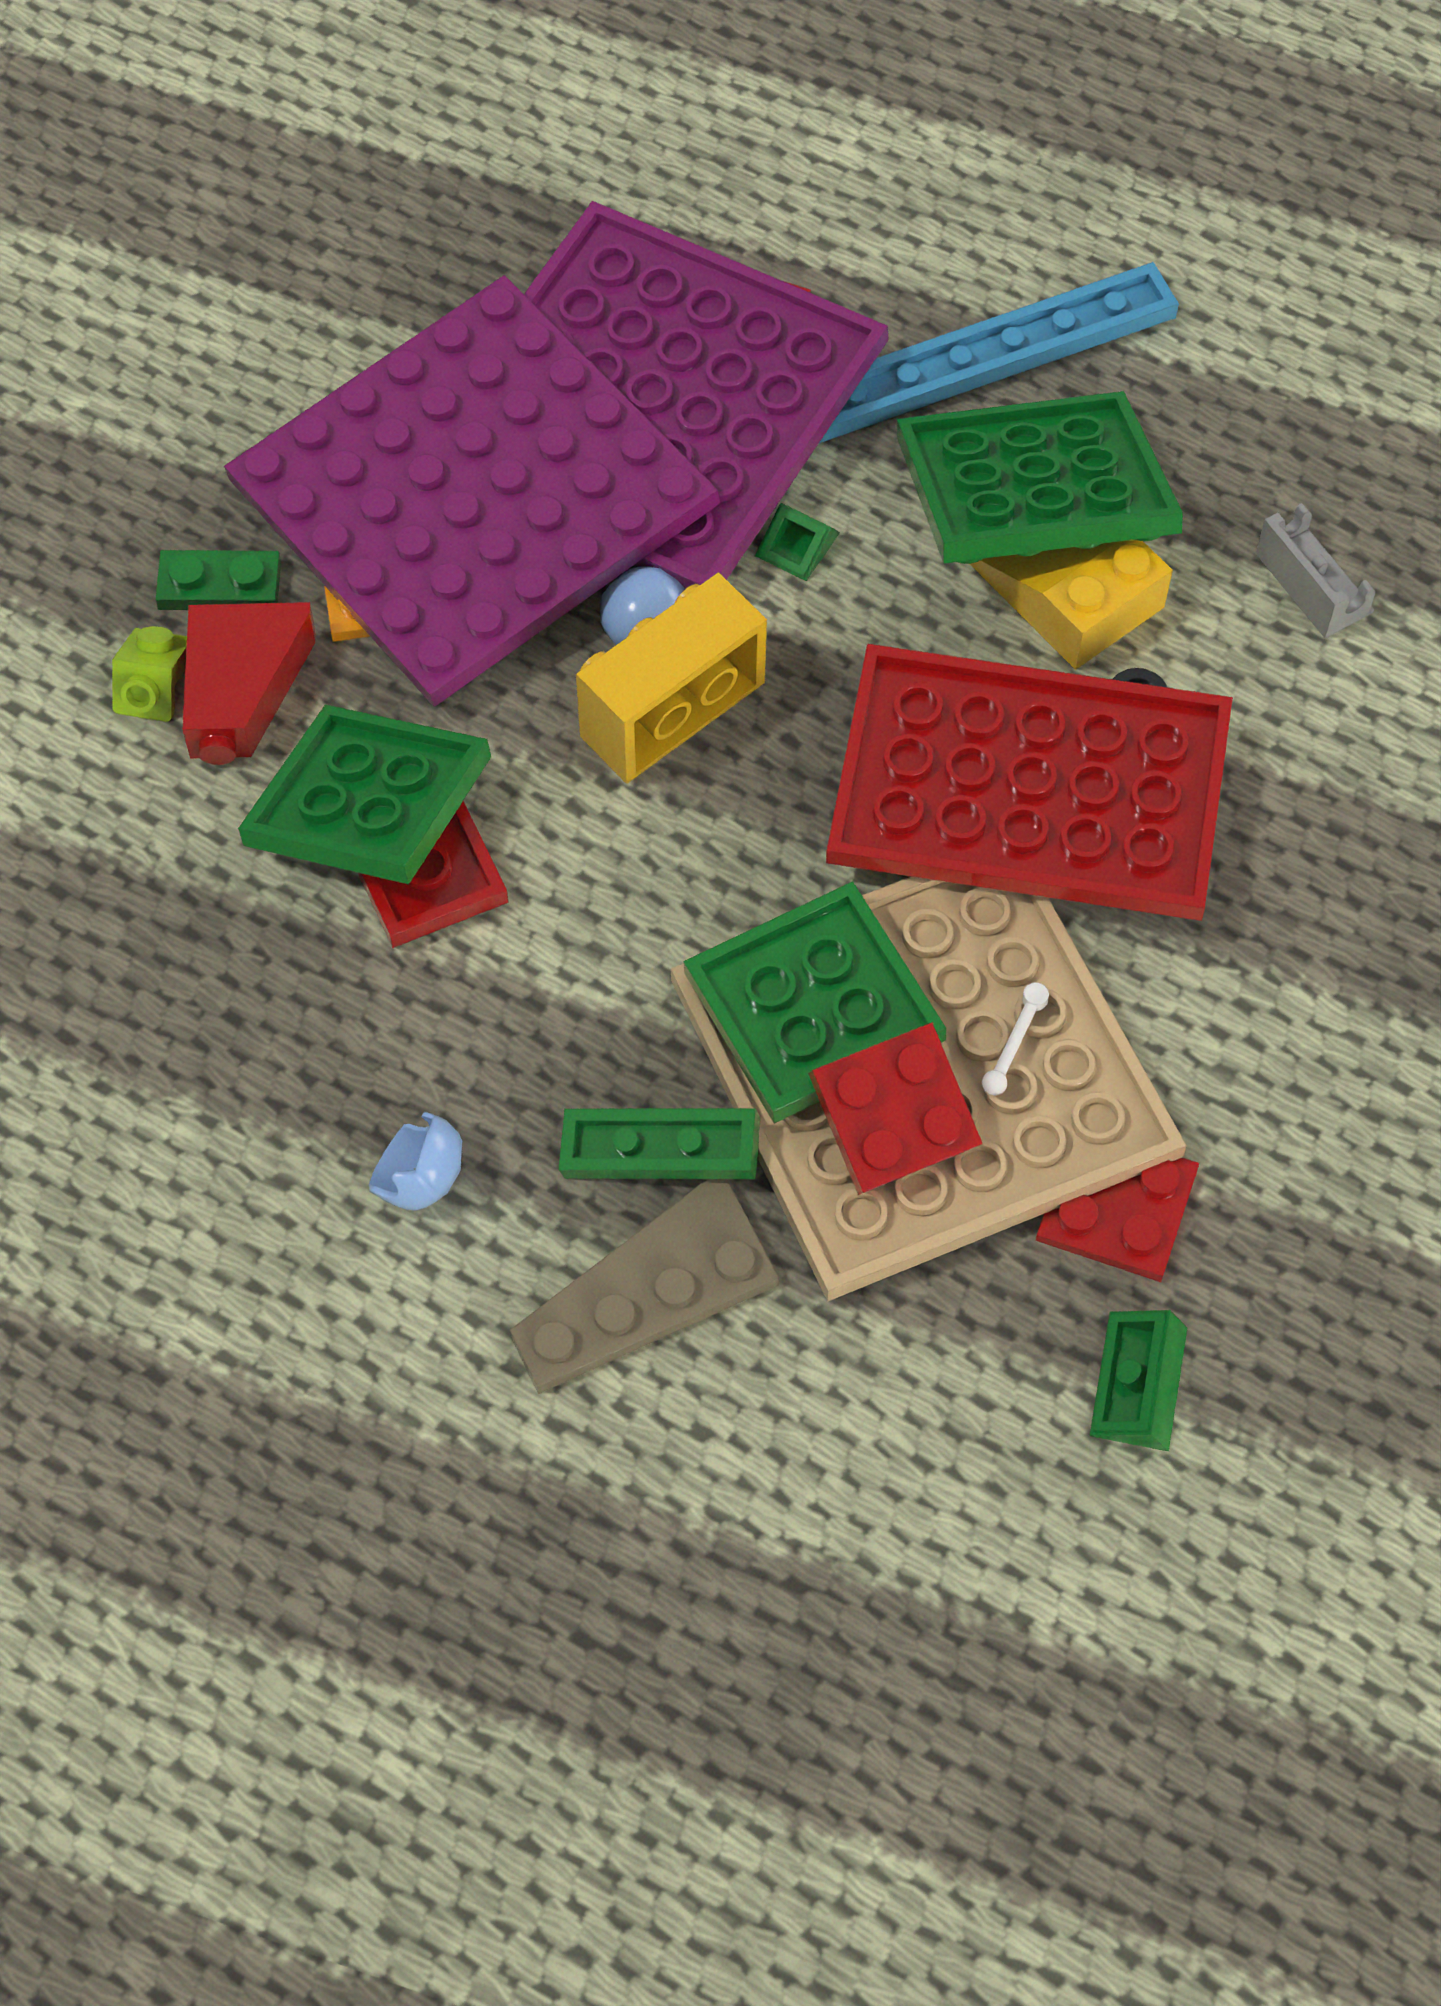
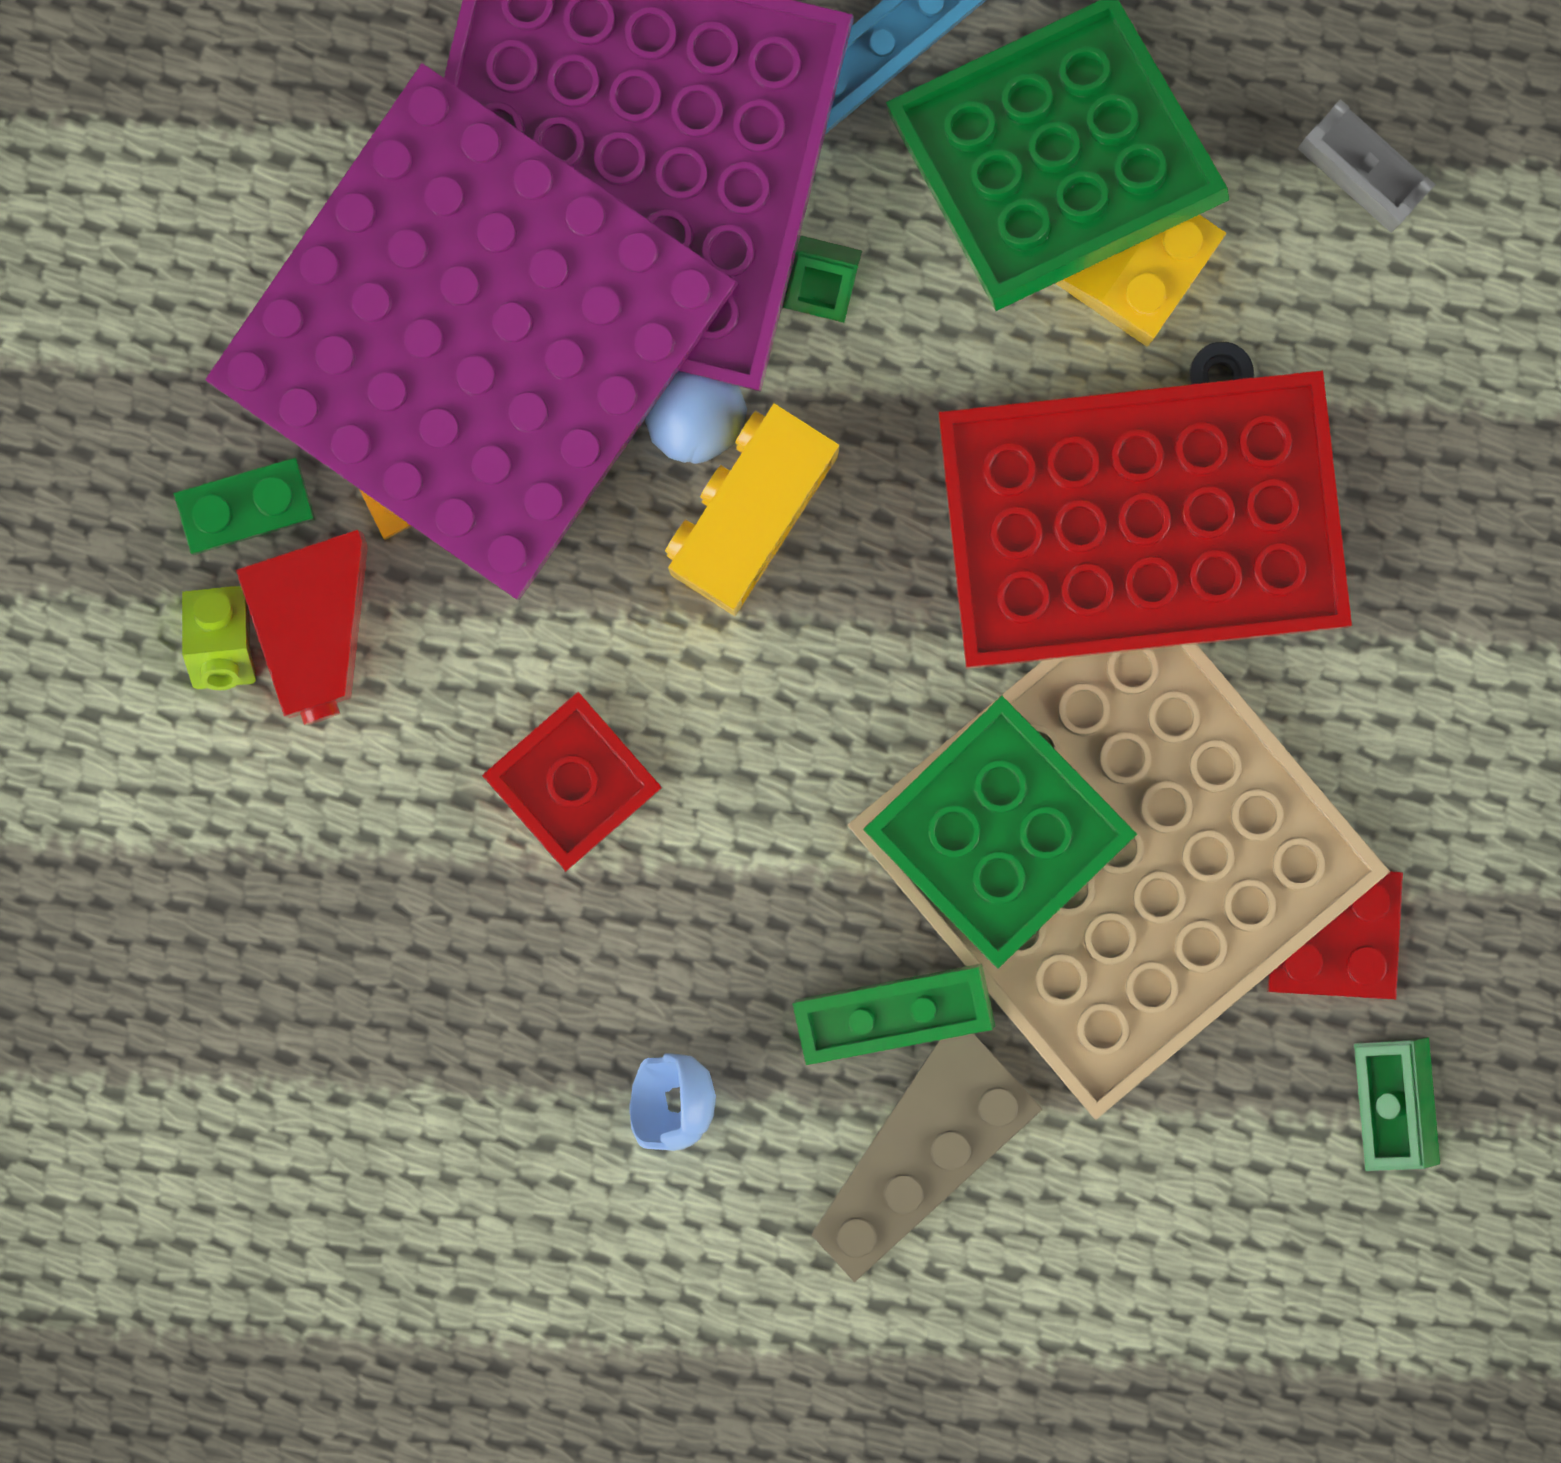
camera: 15 degrees left, 25 degrees up
green plate [238,704,491,884] -> none
red plate [808,1022,983,1195] -> none
white hinge [982,983,1049,1096] -> none

